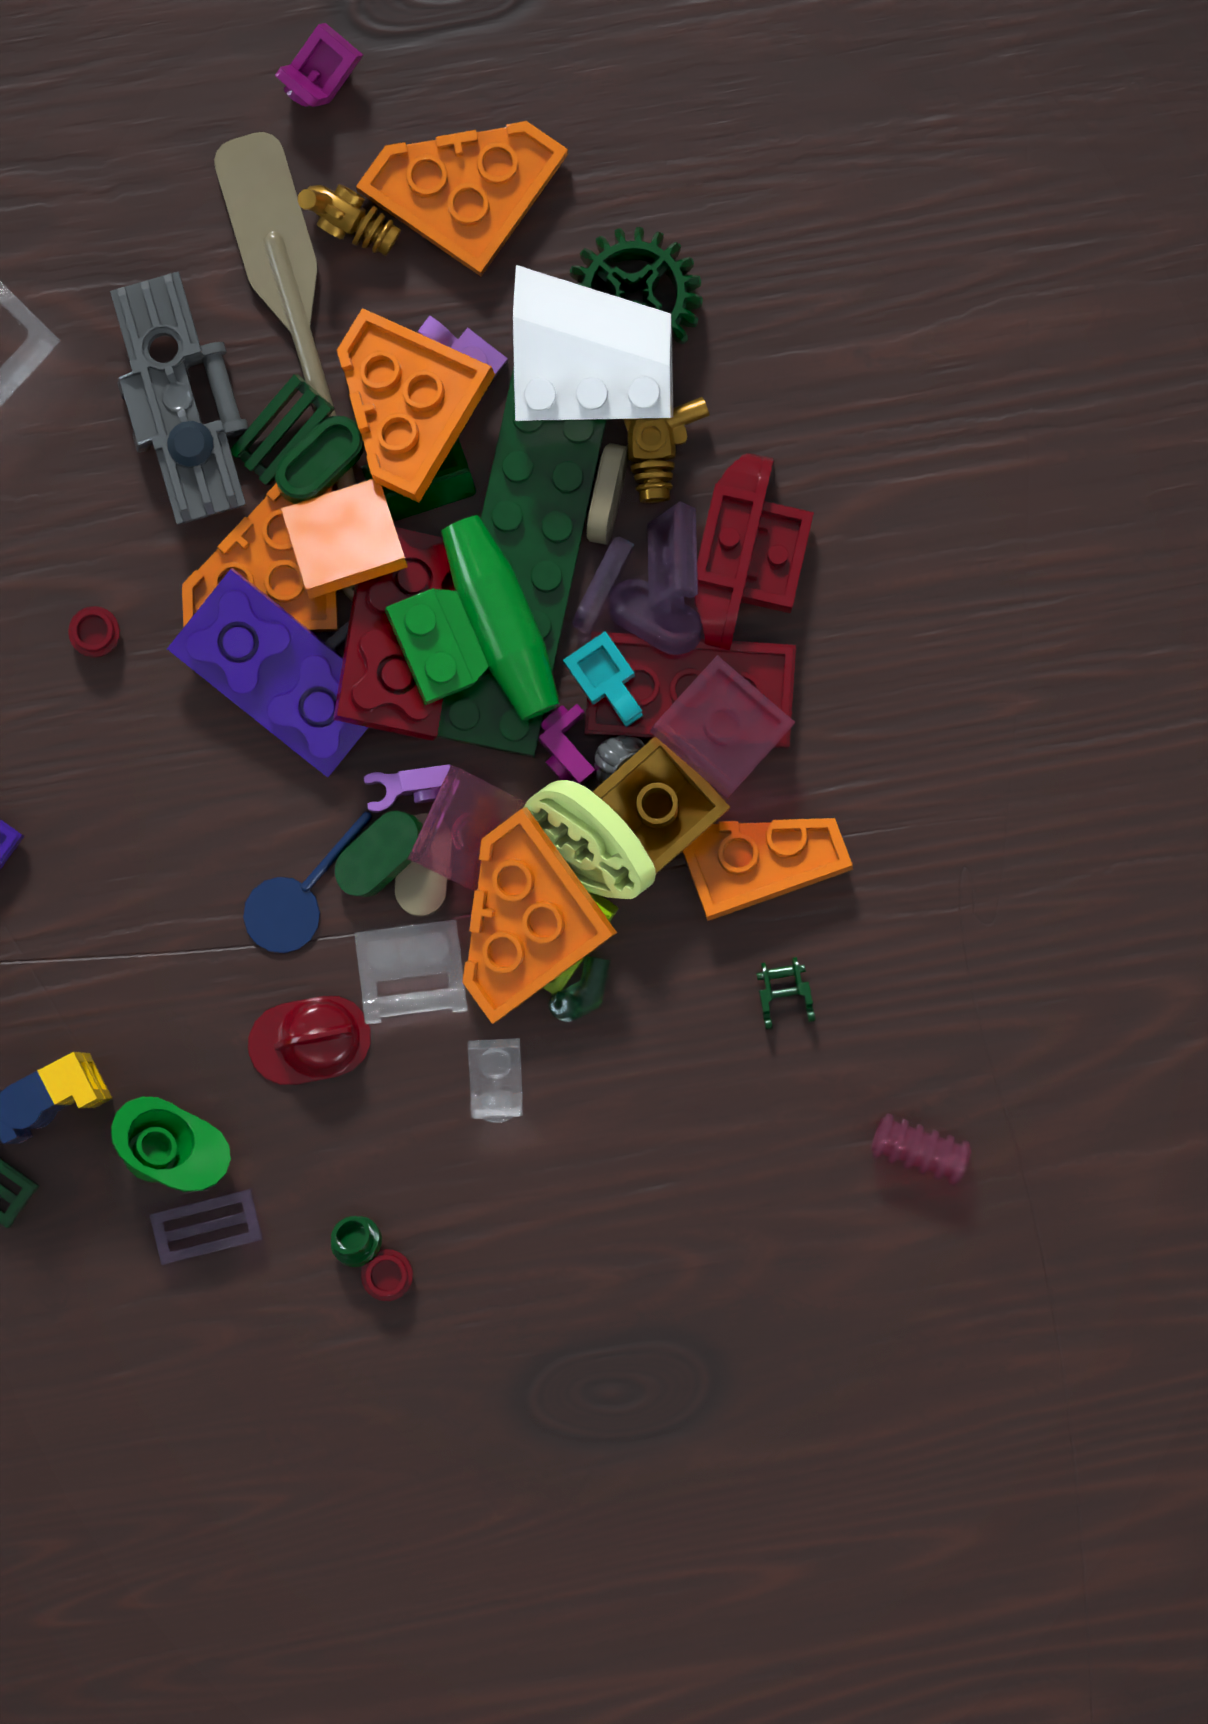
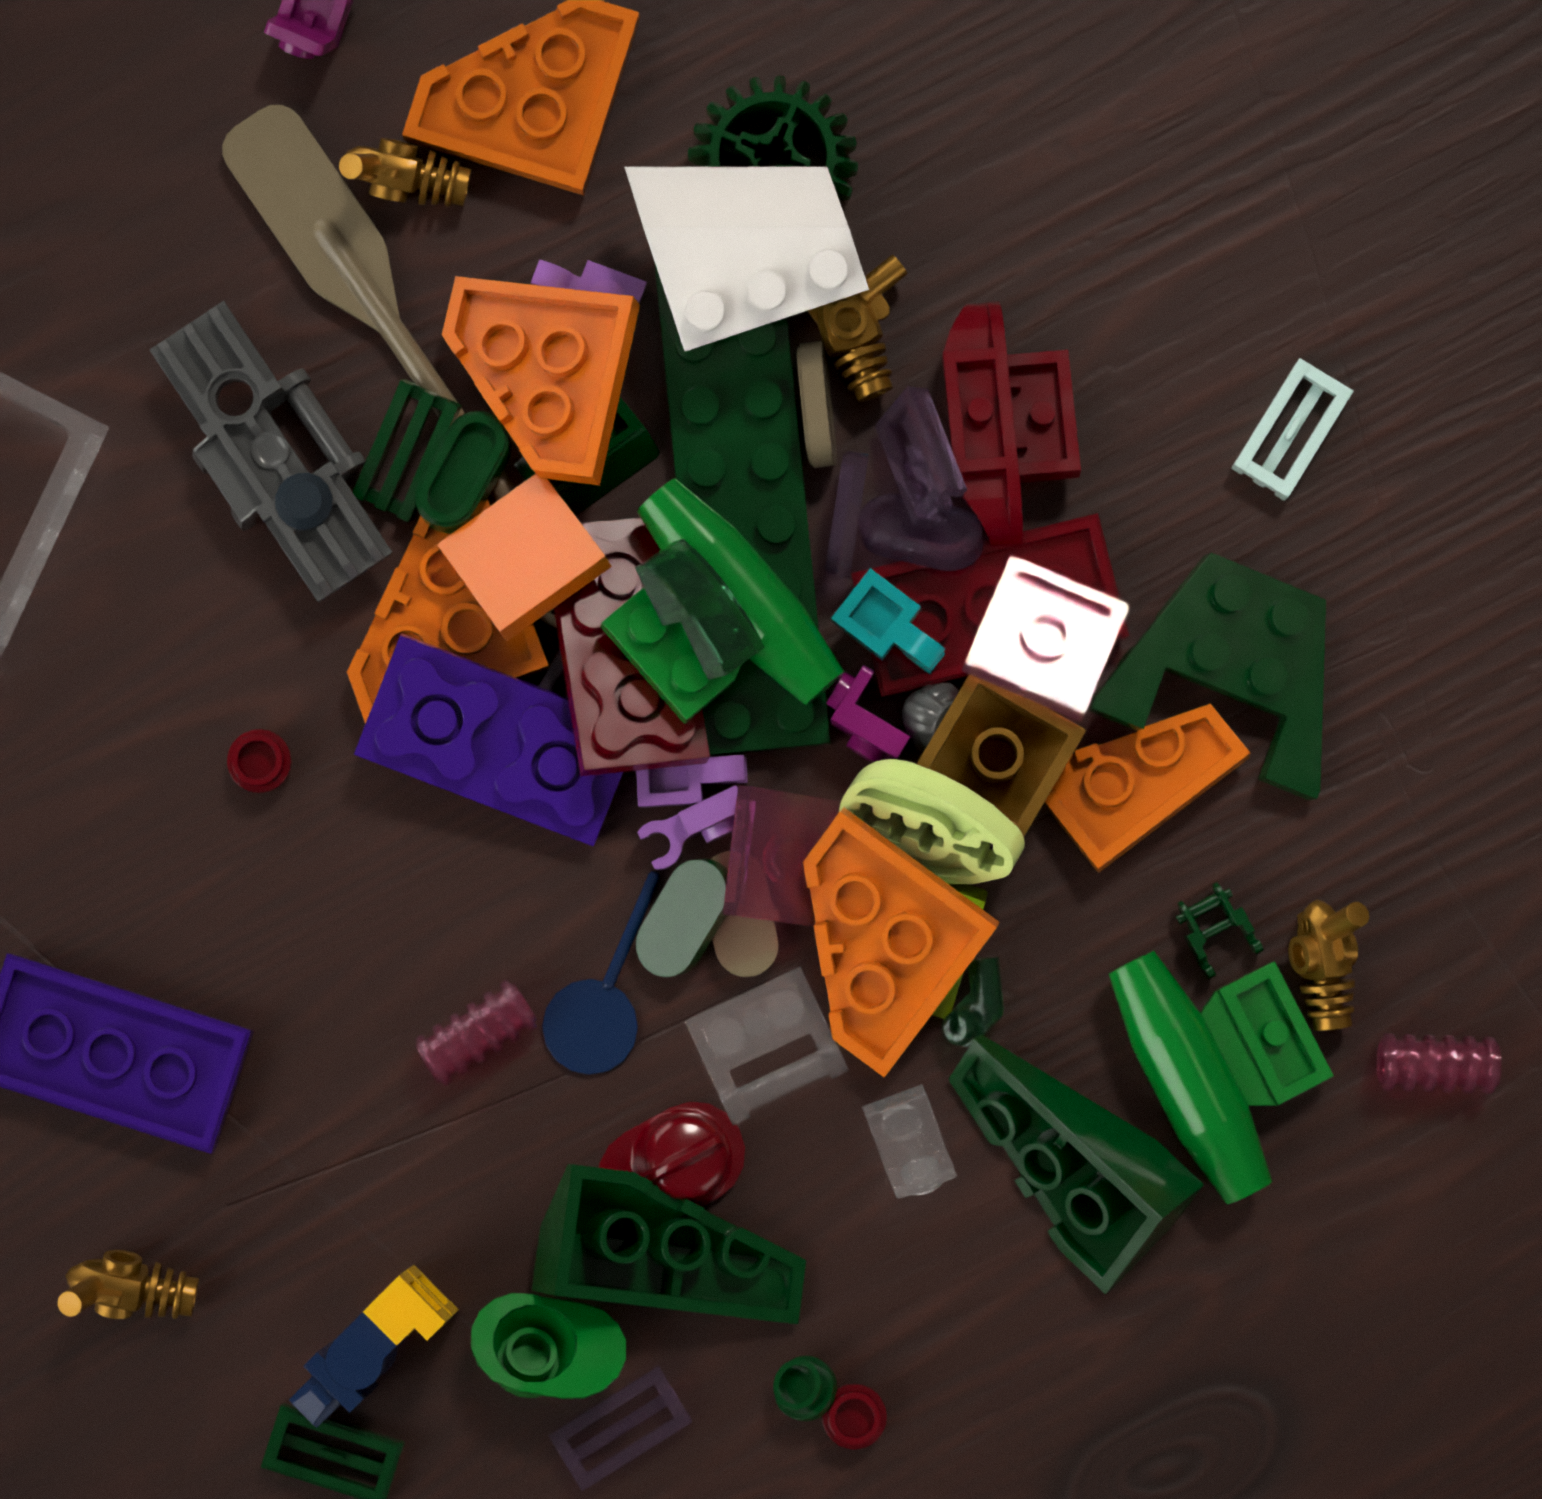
camera: 20 degrees left, 0 degrees up
none -> clear pink piece [415,979,537,1086]
none -> dark green wedge [532,1164,806,1324]
none -> clear green slope [635,539,765,680]
none -> medium lavender plate [636,755,748,808]
none -> dark green wedge [948,1034,1204,1294]
none -> dark green wing [1084,552,1326,800]
none -> green plate [1108,950,1334,1205]
none -> light aqua tile [1231,358,1353,501]
none -> pearl gold piece [1288,899,1369,1031]

